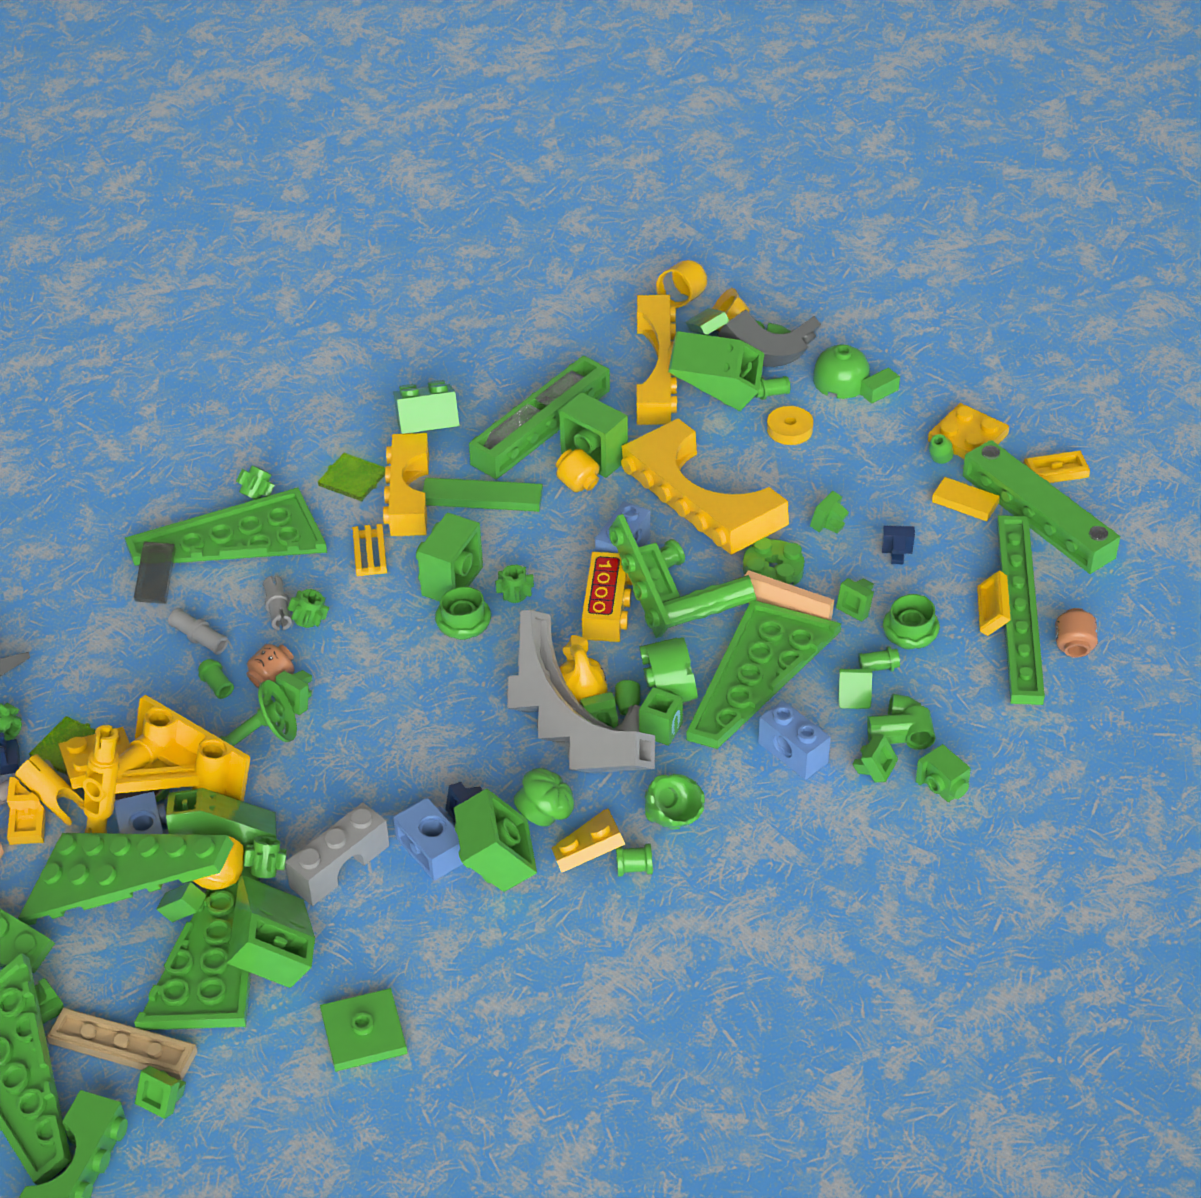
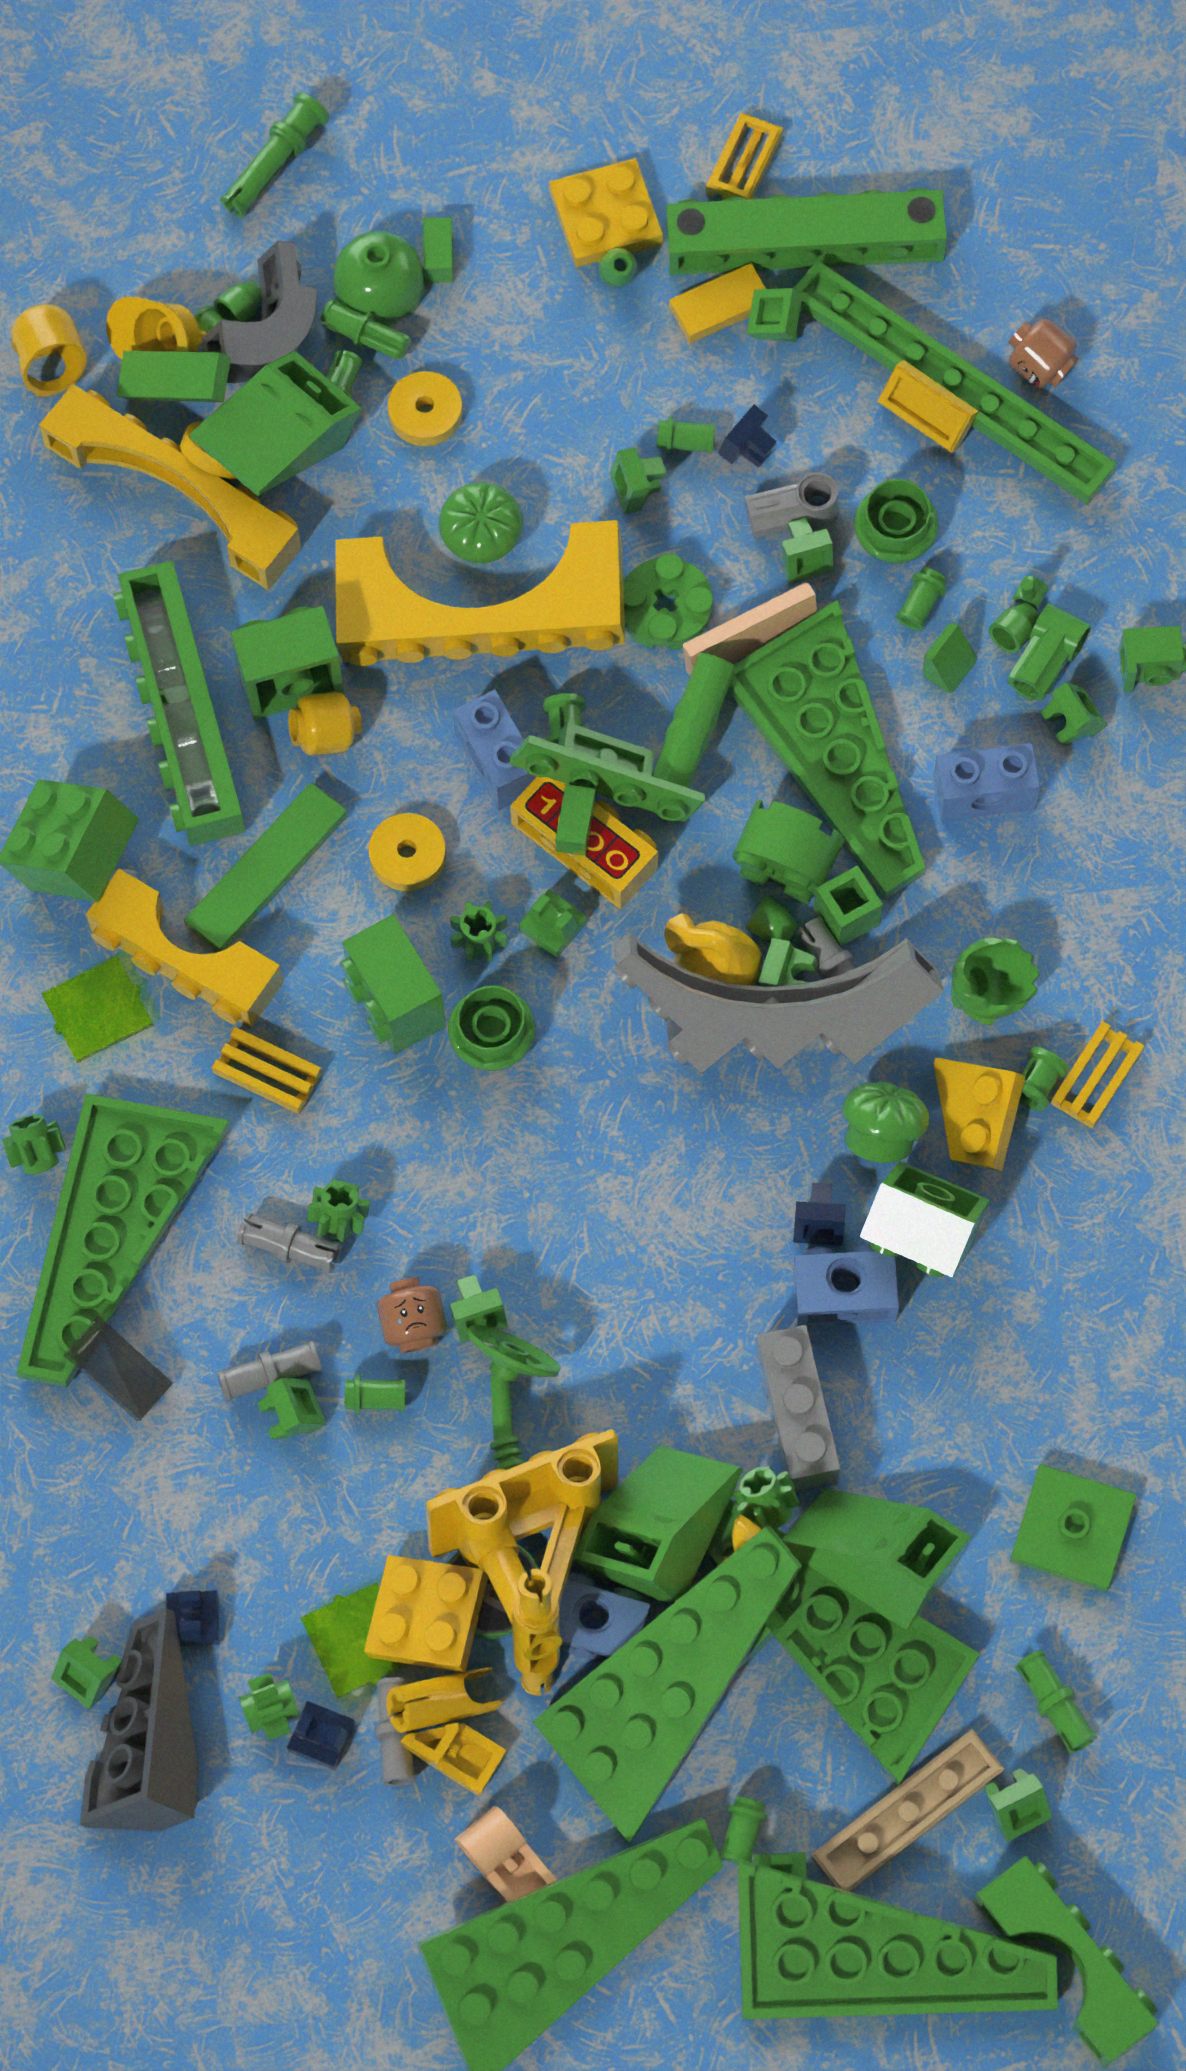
camera: 55 degrees left, 25 degrees up
none -> dark blue tile [166,1590,220,1647]
none -> bright green pin [220,92,330,218]
none -> bright green tile [257,1378,327,1440]
none -> bright green axle [320,299,411,359]
none -> yellow piece [368,813,446,892]
none -> bright green piece [439,482,523,563]
none -> bright green tile [519,889,587,958]
none -> bright green piece [555,784,596,856]
none -> bright green pin [657,416,715,454]
none -> bright green pin [720,1796,768,1863]
none -> light grey piece [744,472,839,539]
none -> bright green tile [747,288,803,342]
none -> bright green hand [1012,575,1049,611]
none -> bright green pin [1015,1650,1098,1754]
none -> yellow tile [1051,1021,1144,1129]

